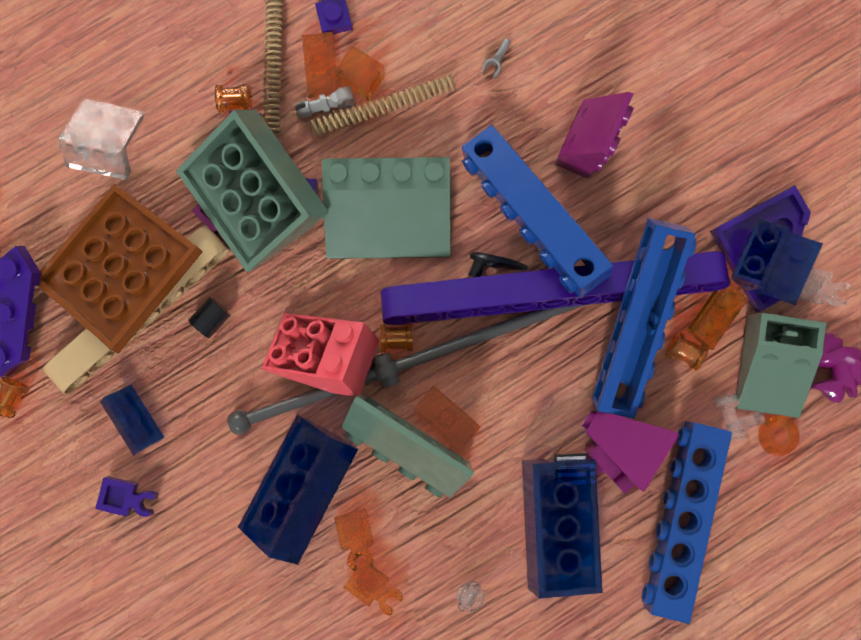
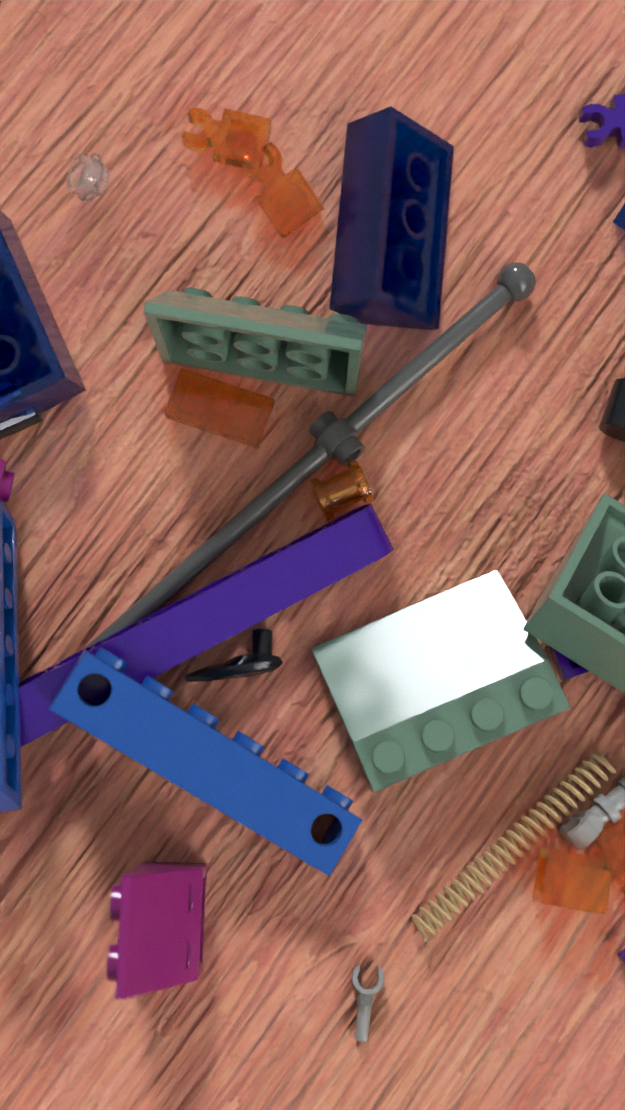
camera: 160 degrees right, 5 degrees down
coral slope [261,313,380,397] -> none

